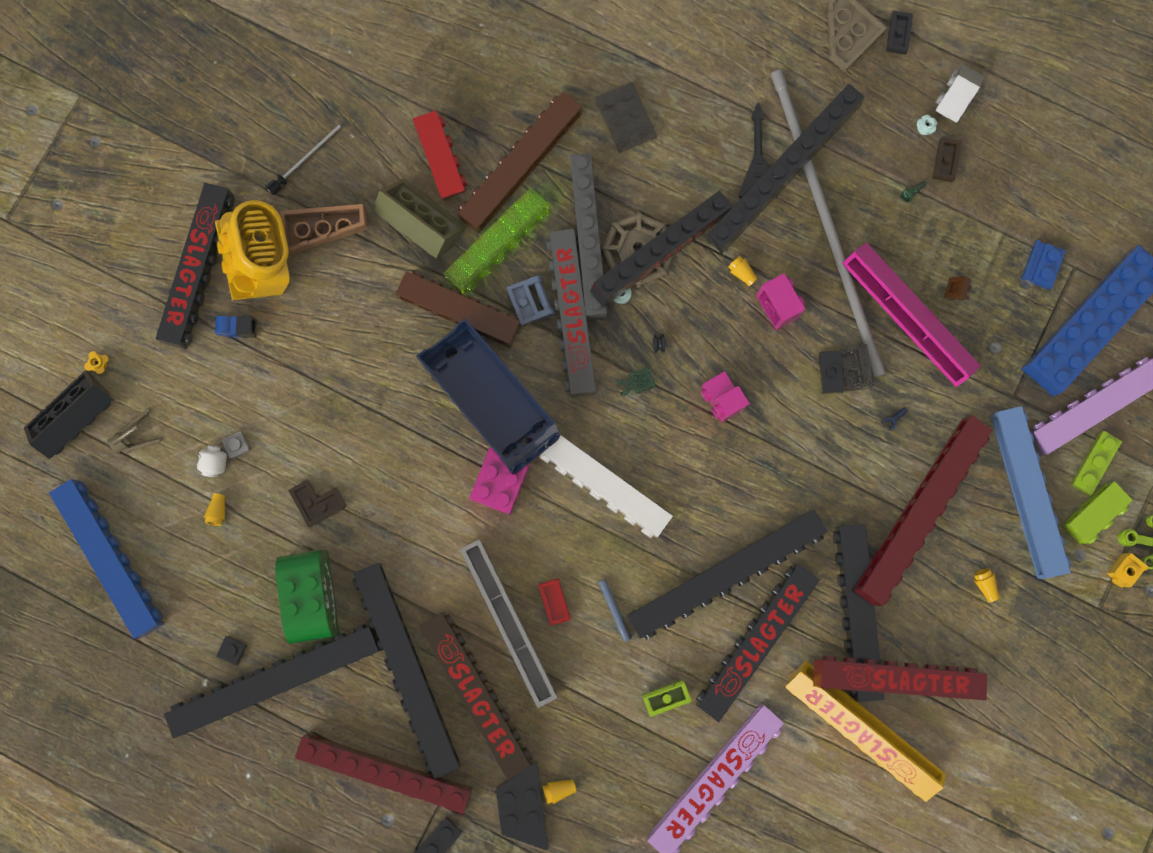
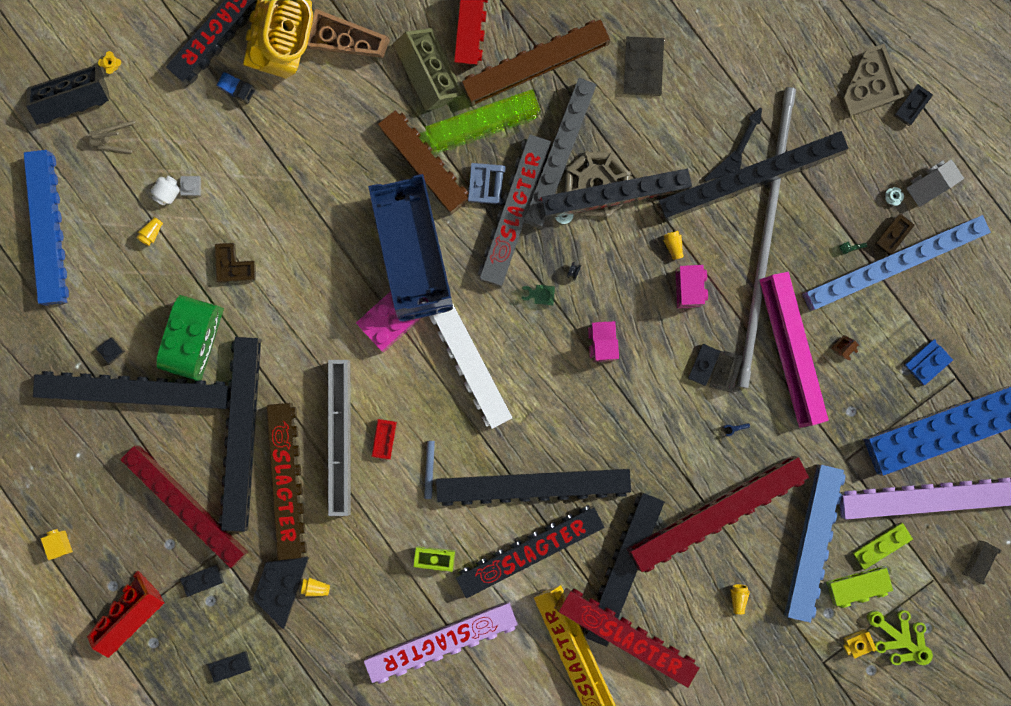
camera: 30 degrees right, 5 degrees up
none -> medium blue brick [802,215,991,311]

